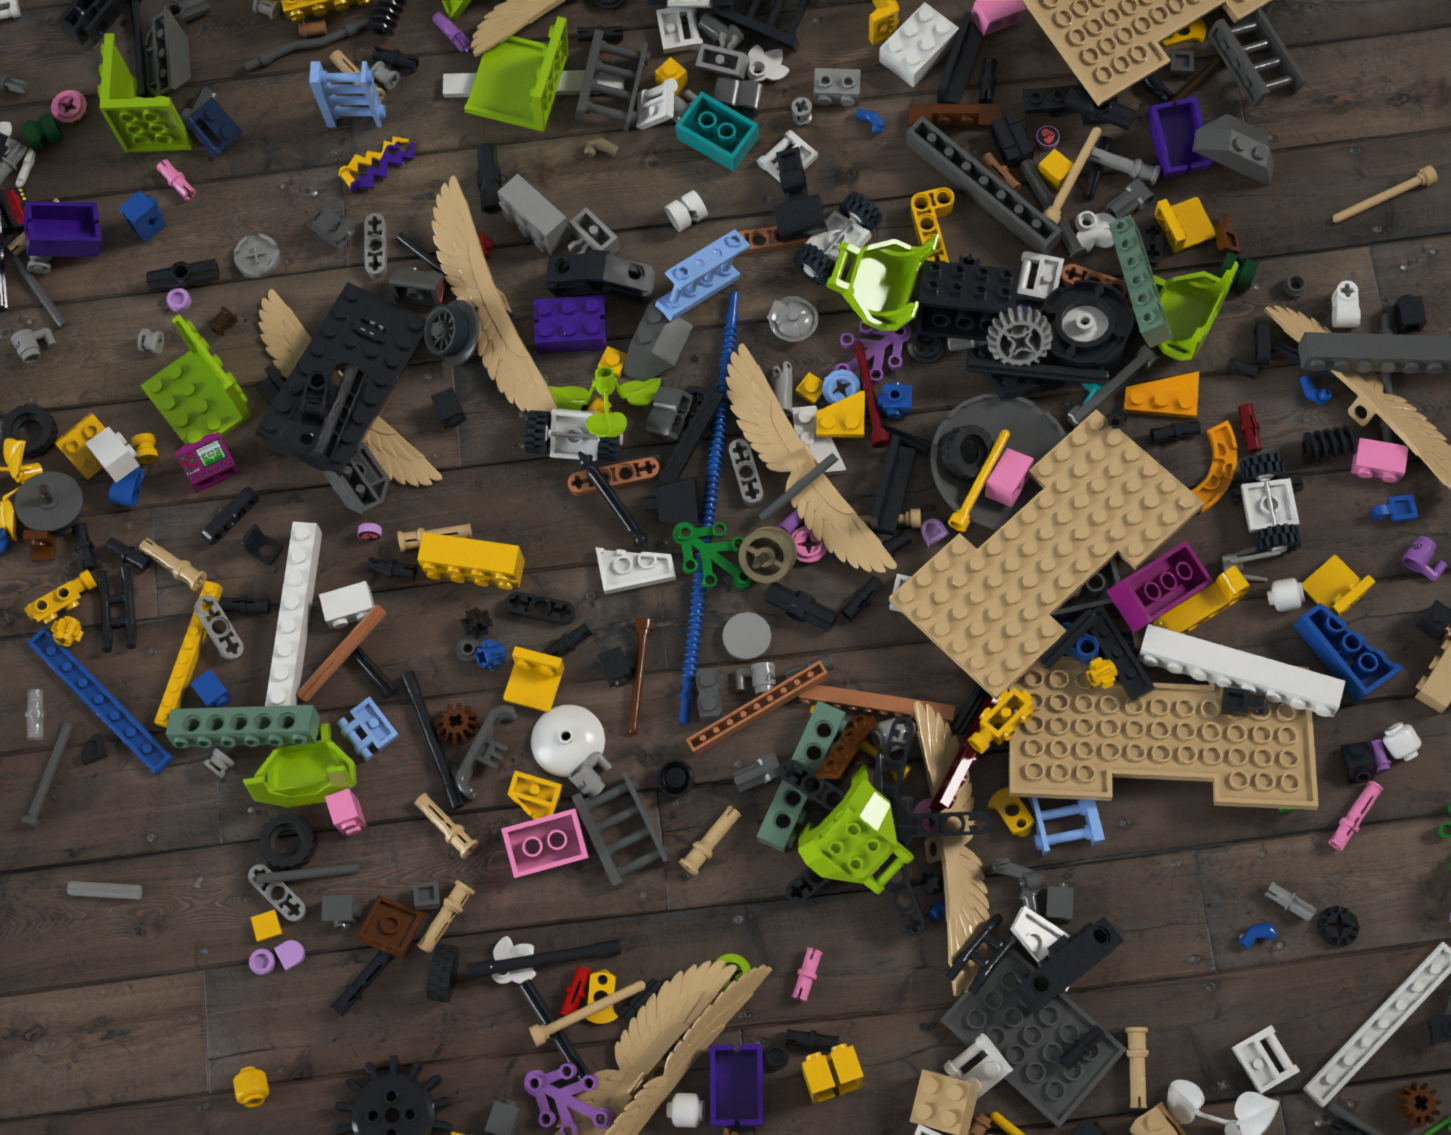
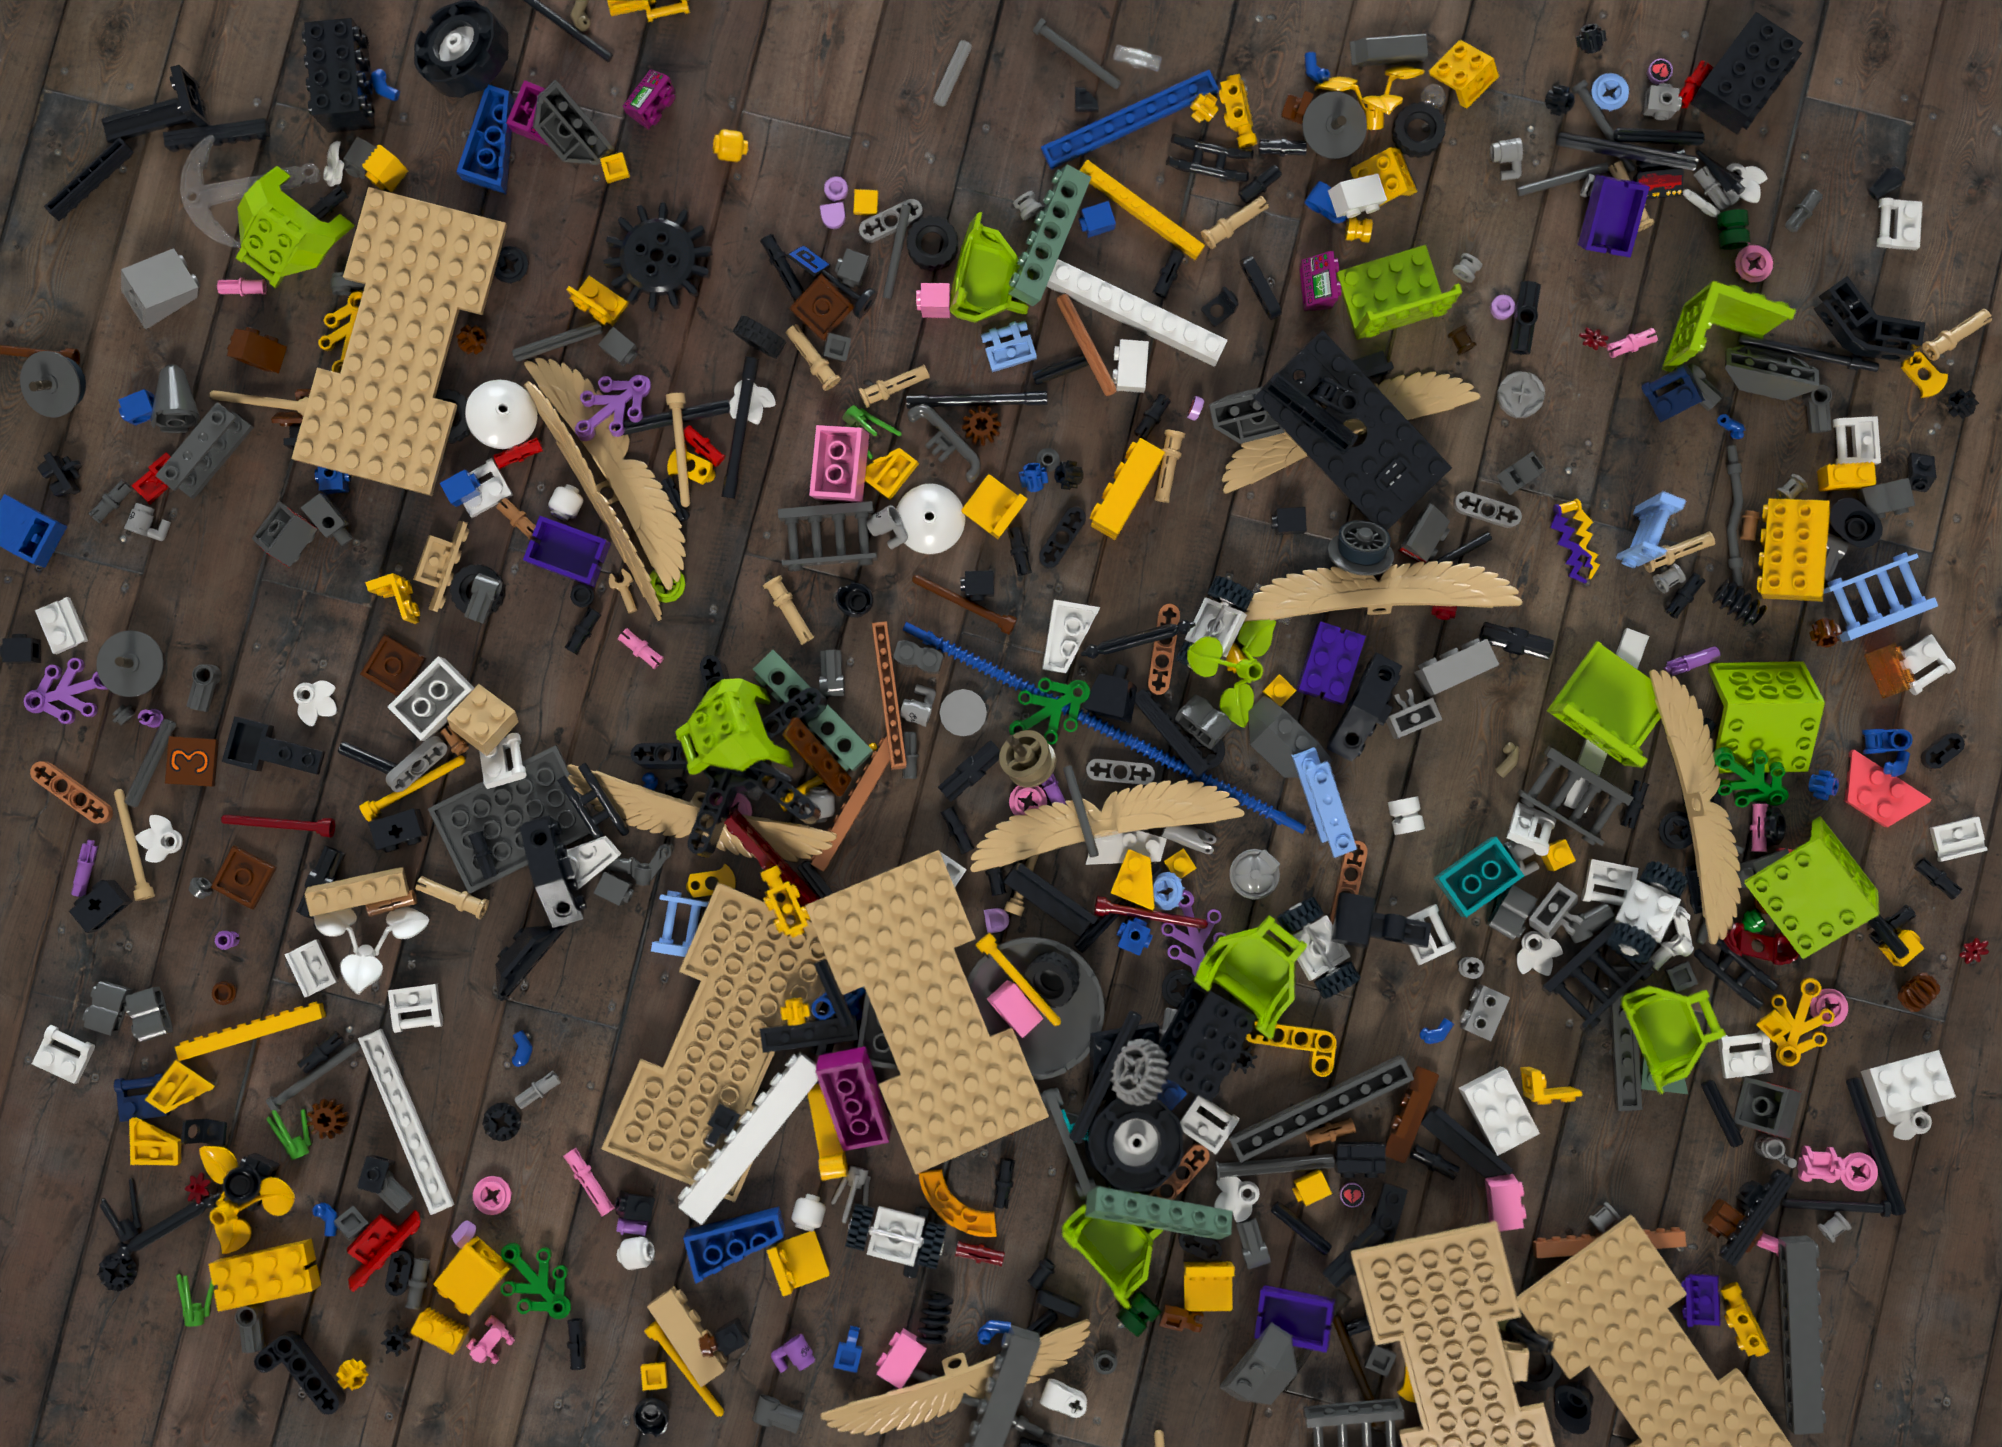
camera: 105 degrees right, 15 degrees up
blue brick [119,190,166,243] -> none
light grey beam [194,595,244,660] -> none
yellow piece [802,1043,864,1105] -> none
tan piece [1042,127,1101,225] -> none
light grey pin [1088,146,1161,186] -> none
black pin [1108,407,1128,429] -> none
light orange wing [1123,371,1199,419] -> none
none -> bright pink gear [473,1176,512,1215]
none -> black wedge [495,925,568,1001]
none -> tan bar [609,569,637,613]
none -> black piece [787,245,878,319]
none -> bright green plant [842,405,902,459]
none -> dark red plant [1579,327,1609,350]
none -> blue arm [1717,414,1745,439]

